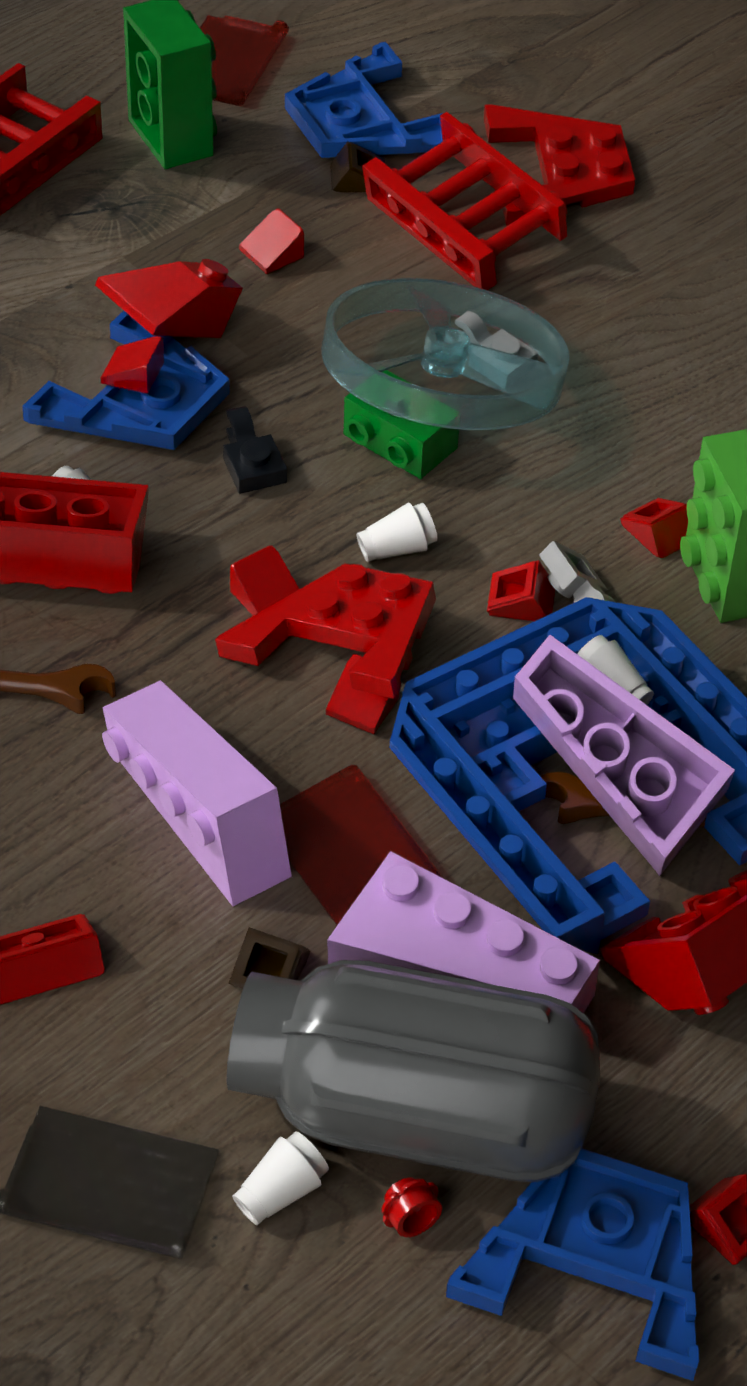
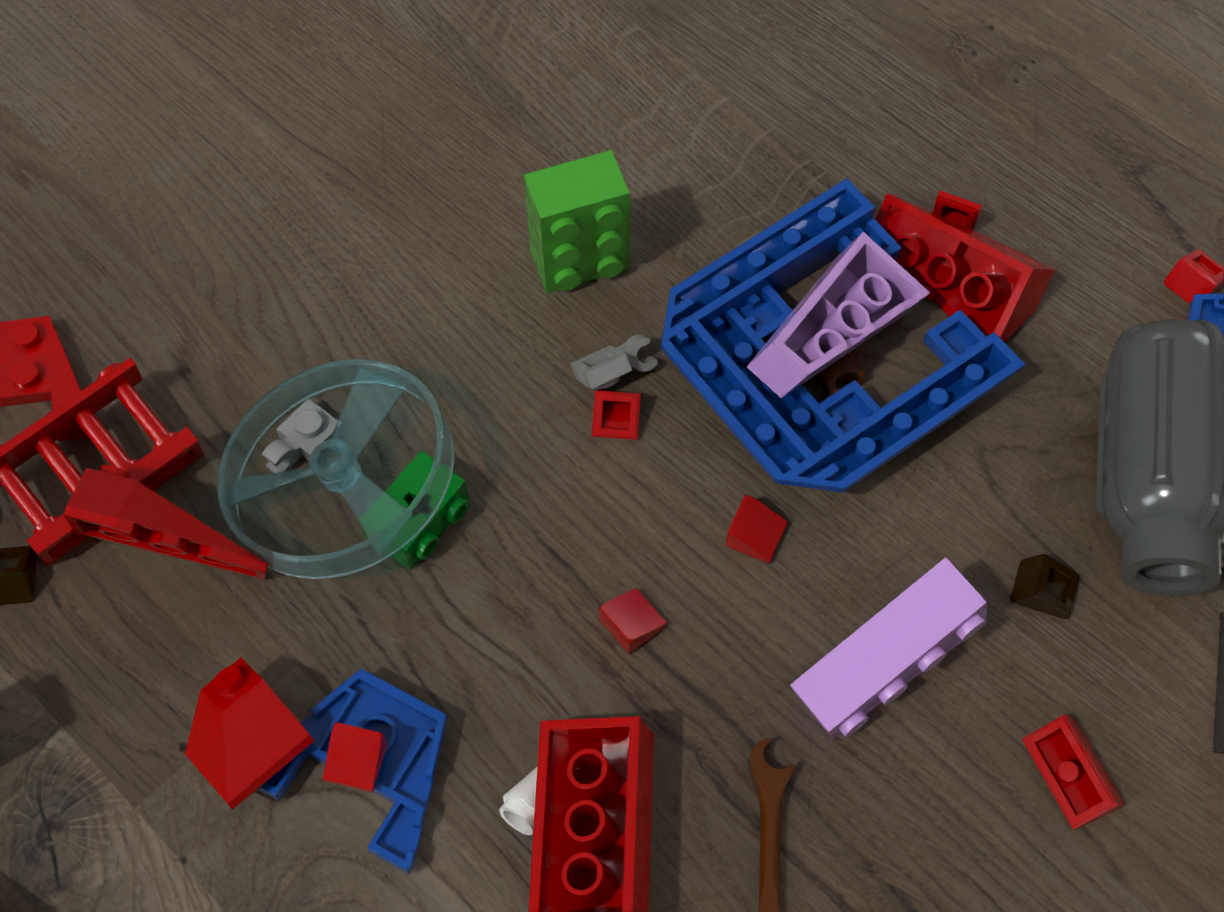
camera: 90 degrees left, 15 degrees up
red wing [215,563,436,699] -> none
black plate [223,406,287,494] -> none
slope [239,208,304,274] -> none
clear red piece [280,765,445,926] -> none
lavender wedge [327,851,600,1013] -> none
white cone [356,502,437,562] -> none
white cone [577,635,654,705] -> none
red slope [620,498,688,558] -> none
none -> red wedge [64,465,268,580]

